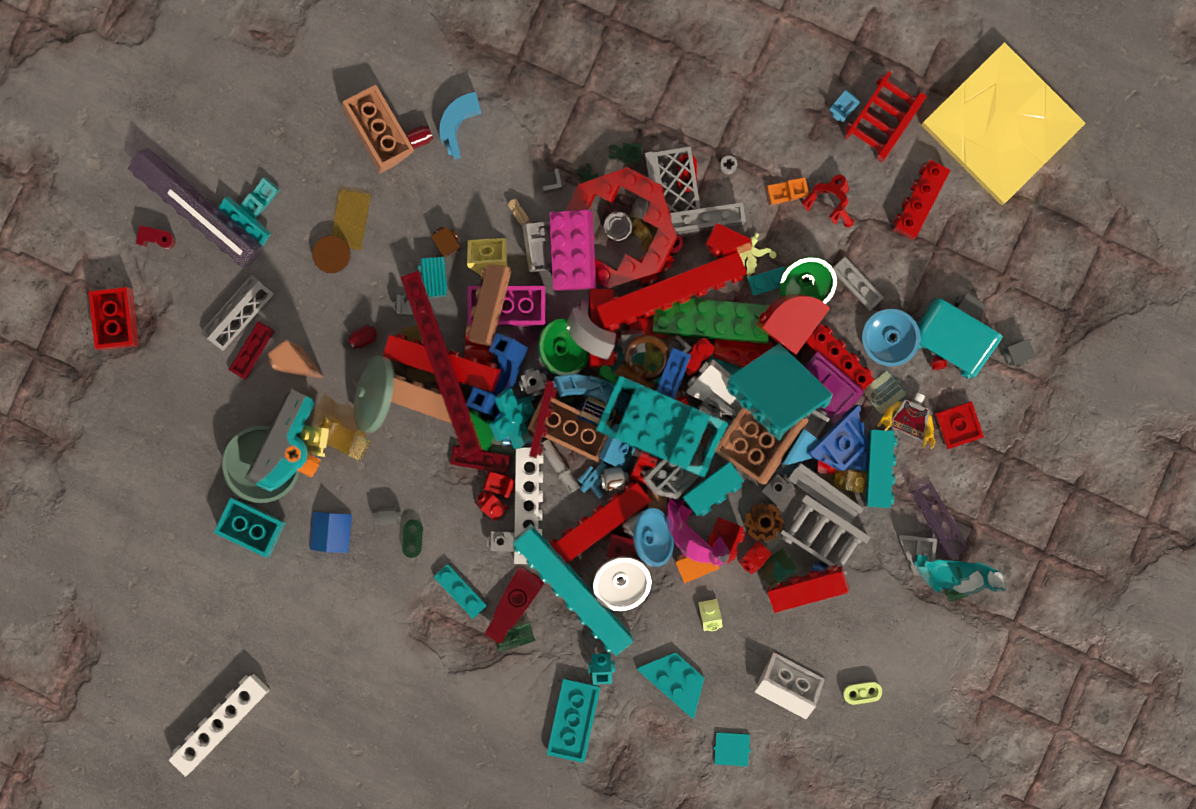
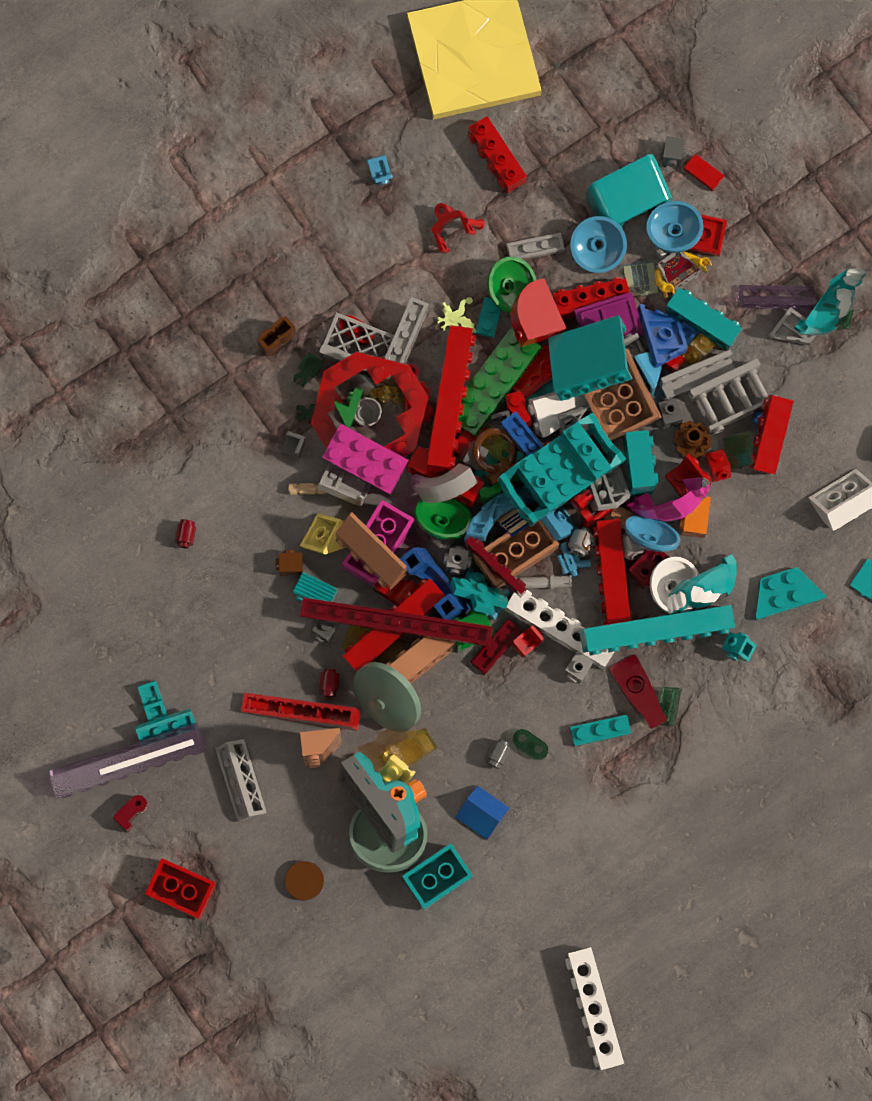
camera: 65 degrees left, 10 degrees down
dark red tile [228,321,275,380] -> none
reddish brown tile [312,235,351,273] -> none
clear yellow piece [332,190,371,251] -> none
nougat slope [341,85,414,174] -> none
dark azure arch [439,92,482,160] -> none
red bracket [475,490,508,522] -> none
teal plate [547,678,601,763] -> none
yellowish green bracket [698,599,723,631] -> none
red slope [706,223,753,259] -> none
light grey bush [720,155,738,174] -> none
orange slope [765,178,809,205] -> none
red fence [844,71,927,163] -> none
red plate [929,357,948,371] -> none
dark grey brick [954,293,986,320] -> none
none -> red slope [241,692,361,731]
none -> reddish brown brick [257,316,296,356]
none -> reddish brown tile [285,861,324,901]
none -> green slope [334,387,363,428]
none -> dark azure dish [647,201,703,253]
none -> teal animal [667,554,737,614]
none -> red tile [684,154,725,191]

